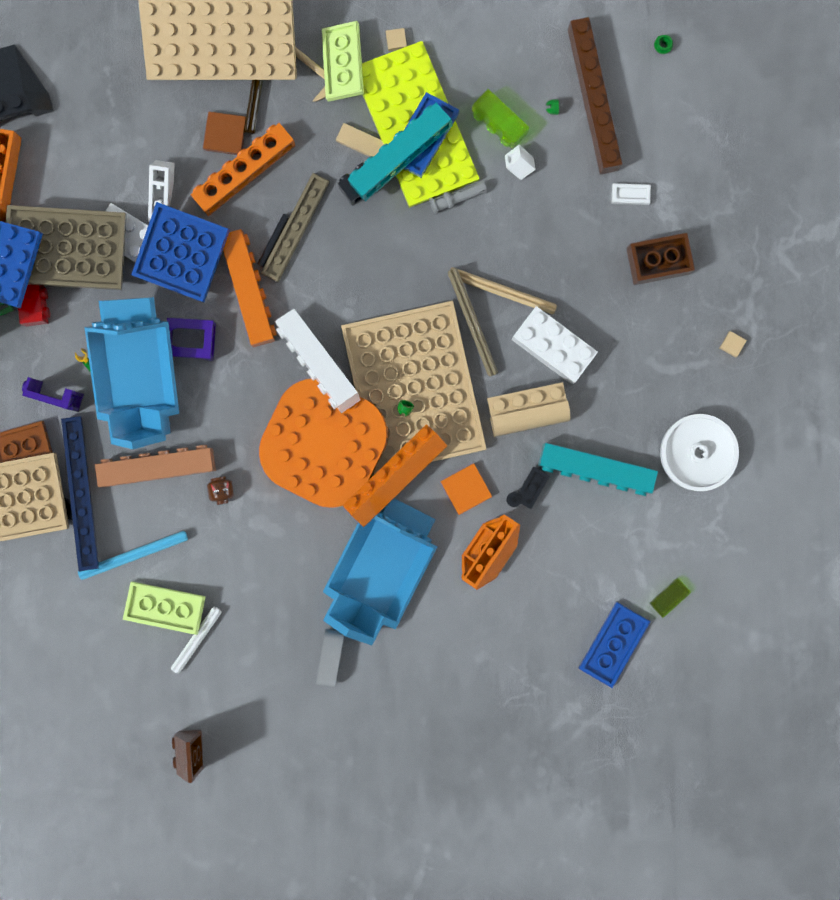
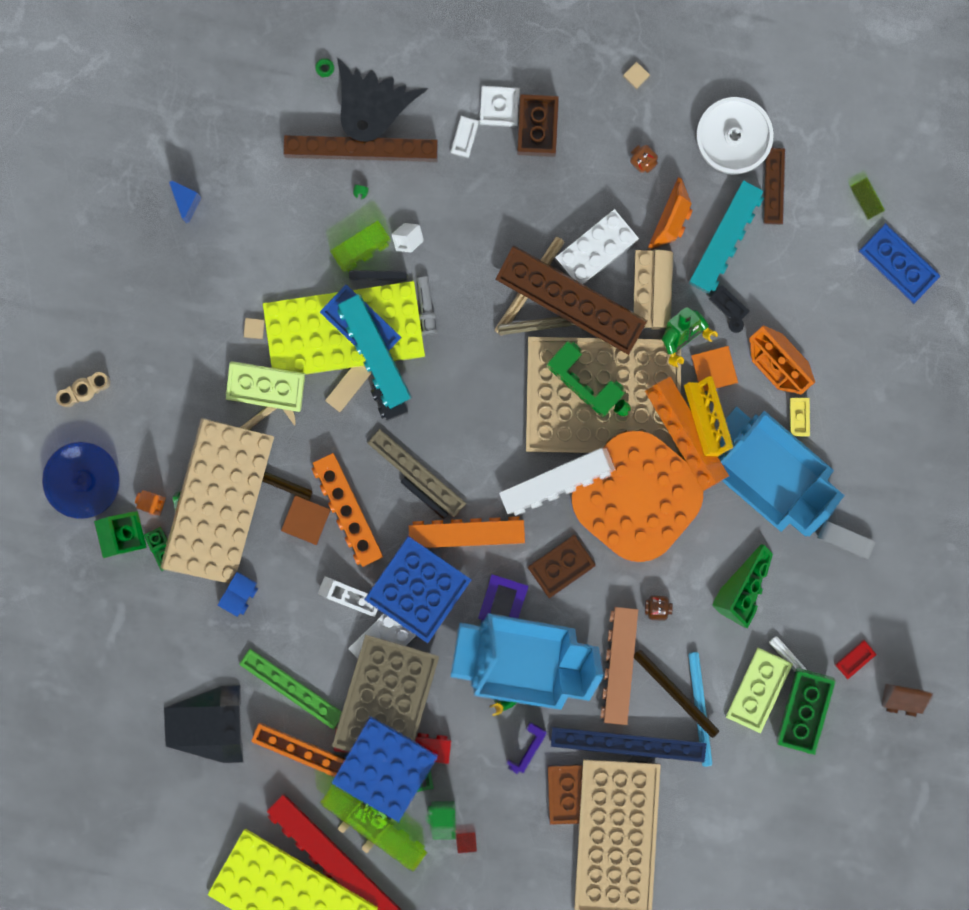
camera: 75 degrees left, 0 degrees up
none -> blue brick [217,572,259,617]
none -> bright green tile [239,648,342,730]
none -> black piece [337,58,428,142]
none -> black tile [349,270,407,281]
none -> white tile [480,86,520,127]
none -> reddish brown plate [495,245,648,355]
none -> reddish brown tile [527,535,596,598]
none -> green plate [546,341,625,418]
none -> dark orange head [630,145,658,174]
none -> dark brown axle [634,650,720,738]
none -> orange wedge [647,177,693,251]
none -> green torso [662,307,718,367]
none -> yellow fence [684,376,733,456]
none -> green wedge [712,544,773,629]
none -> reddish brown tile [763,148,785,225]
none -> green brick [776,667,836,755]
none -> light yellow plate [790,398,810,437]
none -> red tile [835,640,877,680]

